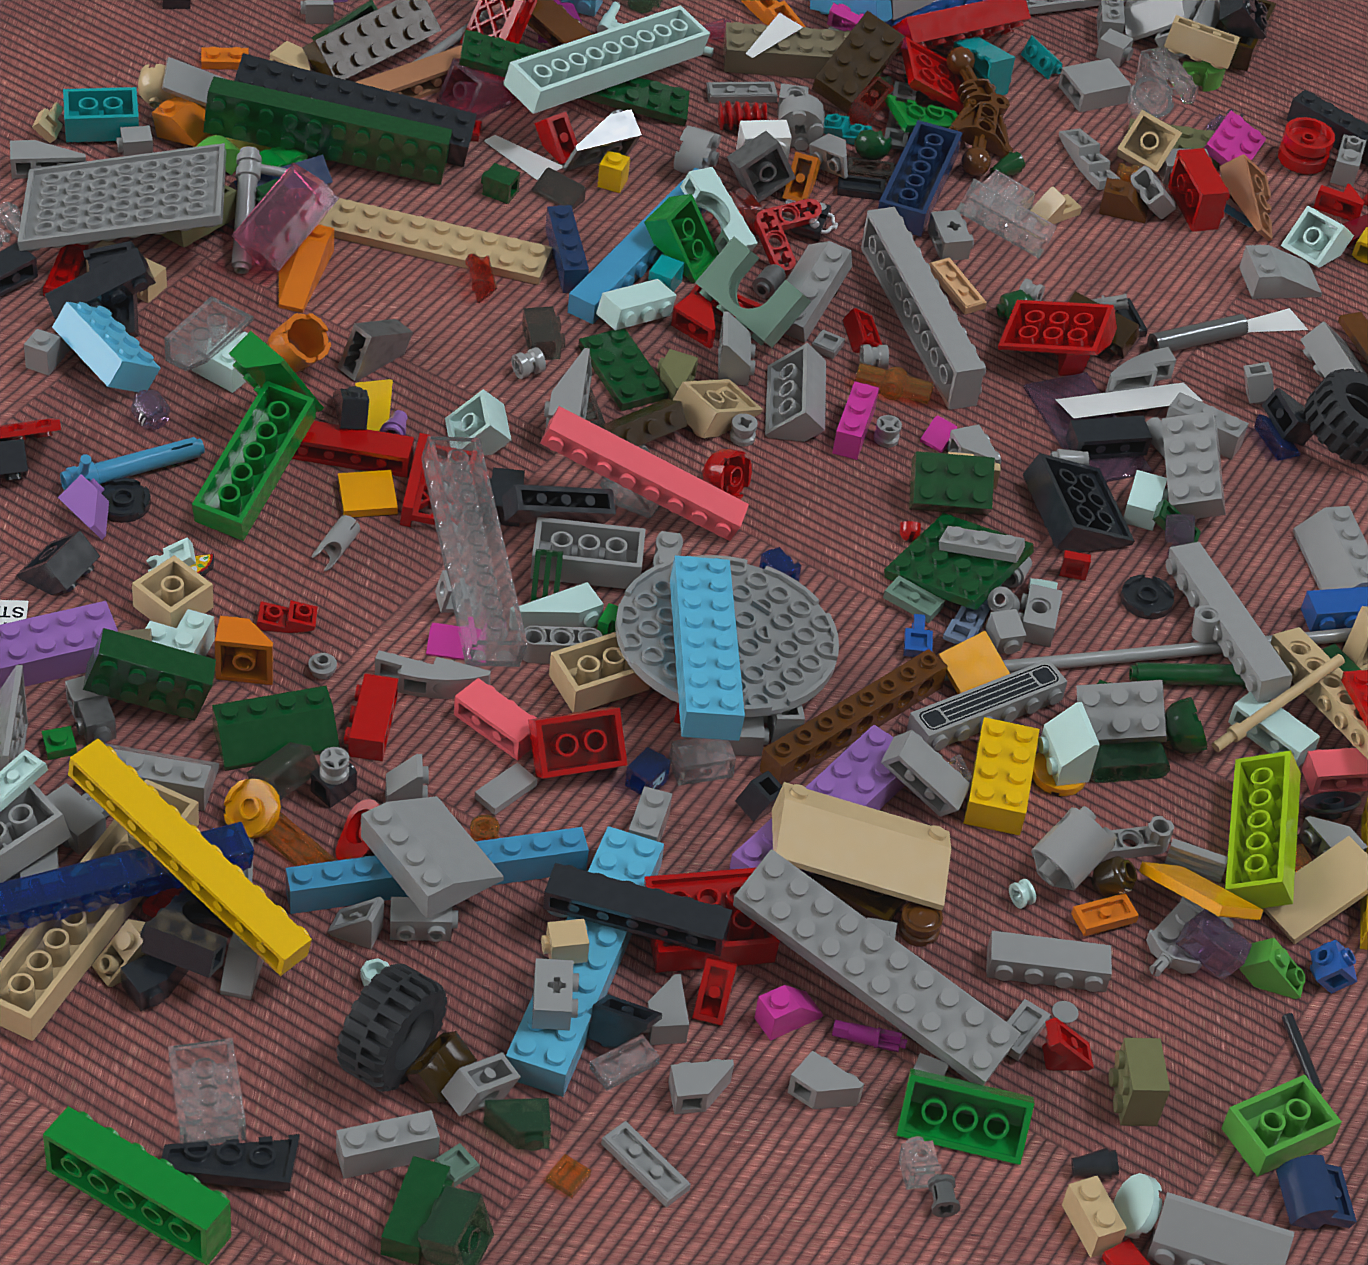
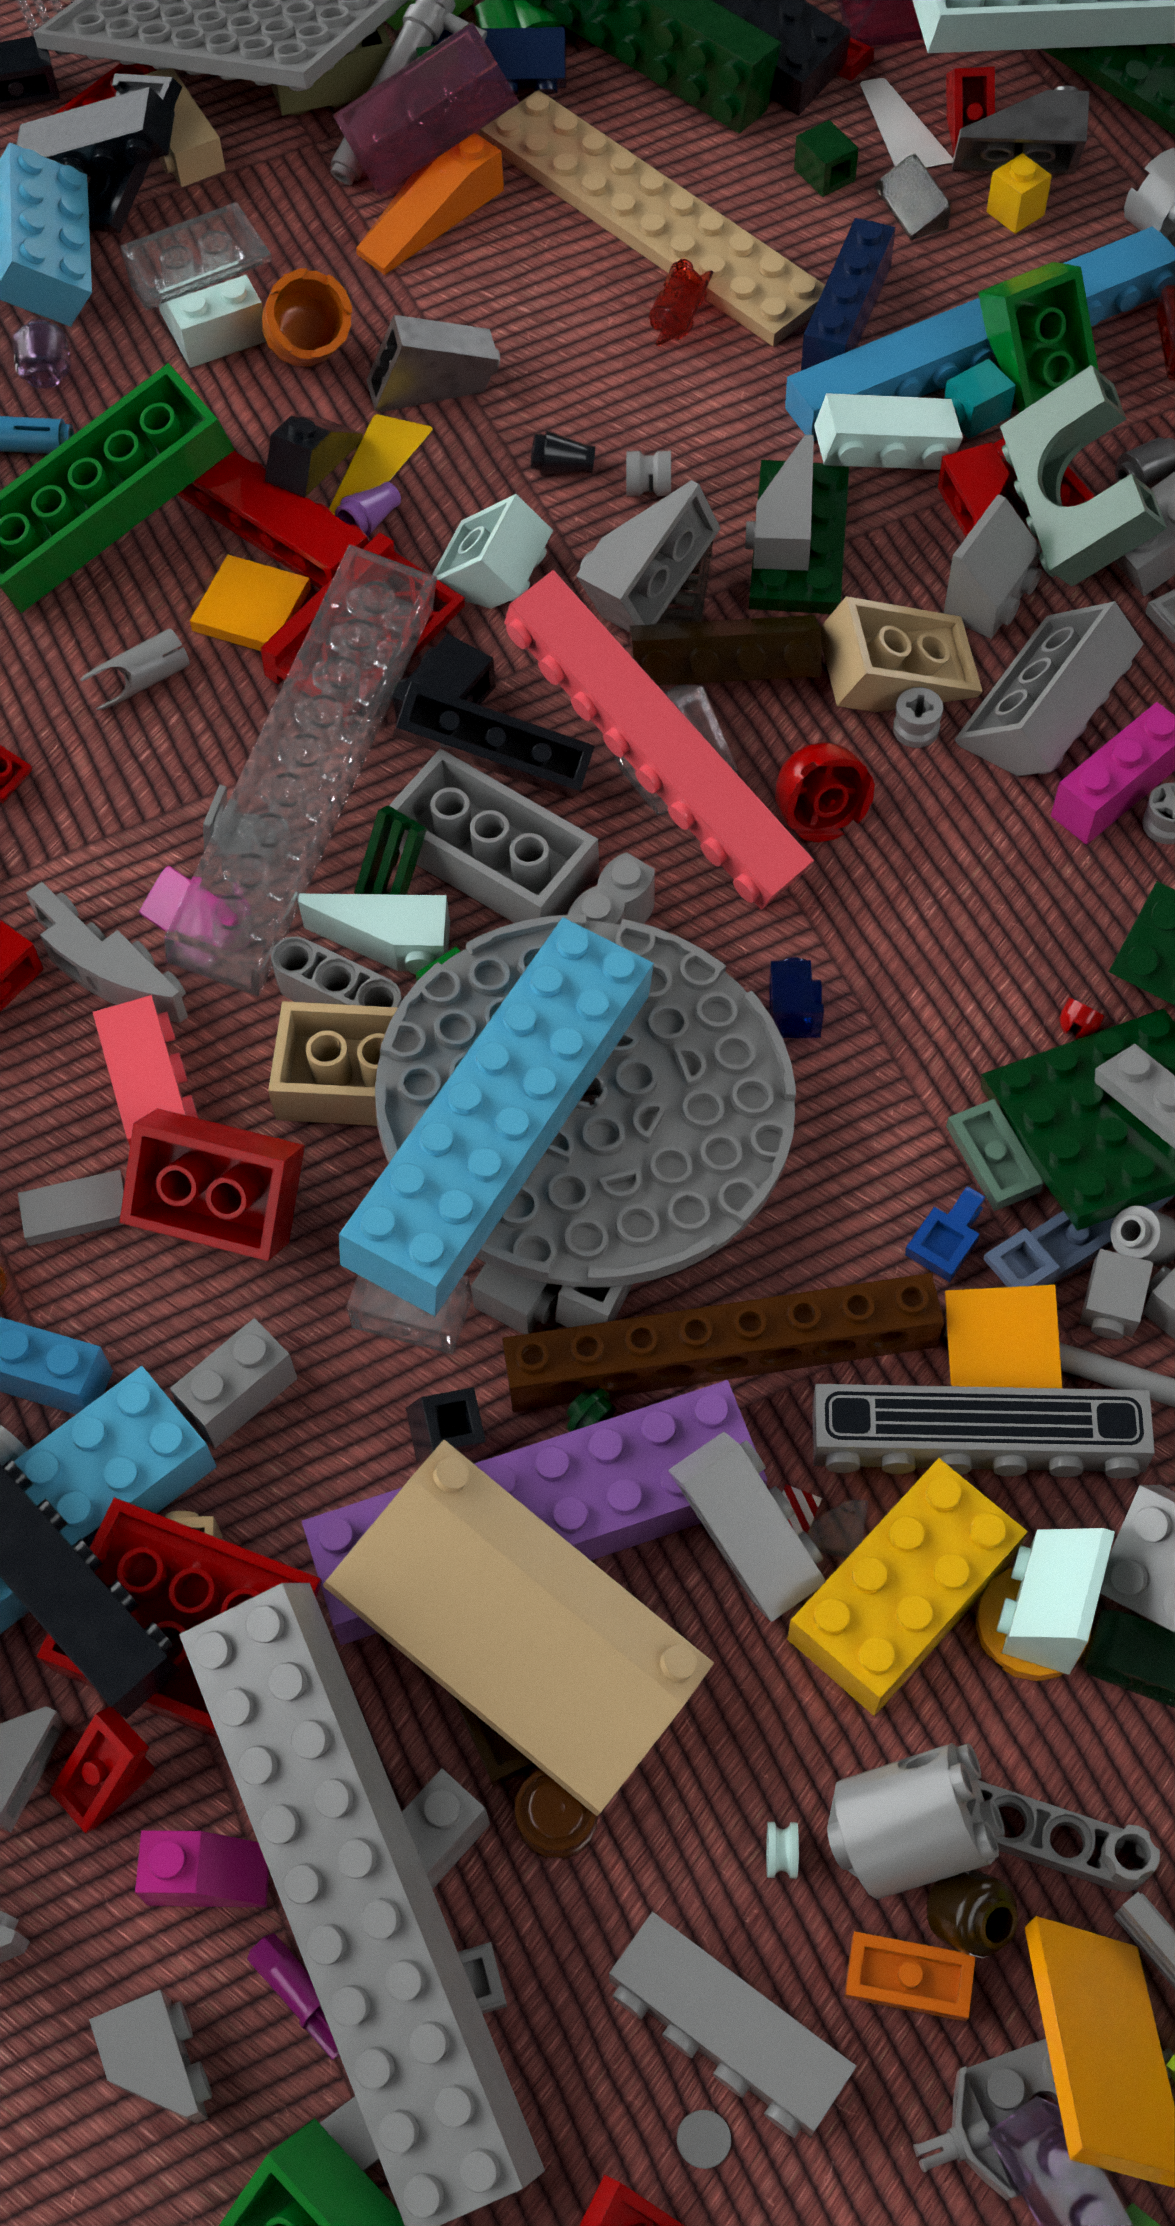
camera: 40 degrees right, 15 degrees up
green slope [228,331,324,412] -> none
clear smoke brick [522,306,565,360] -> none
clear blue brick [625,747,671,795] -> none
olive slope [657,349,698,400] -> none
light aqua arch [680,167,758,253] -> none
light grey plate [1007,999,1051,1061] -> none
none -> black cone [530,430,595,475]
none -> dark green plate [566,1388,616,1432]
none -> light grey slope [745,435,814,570]

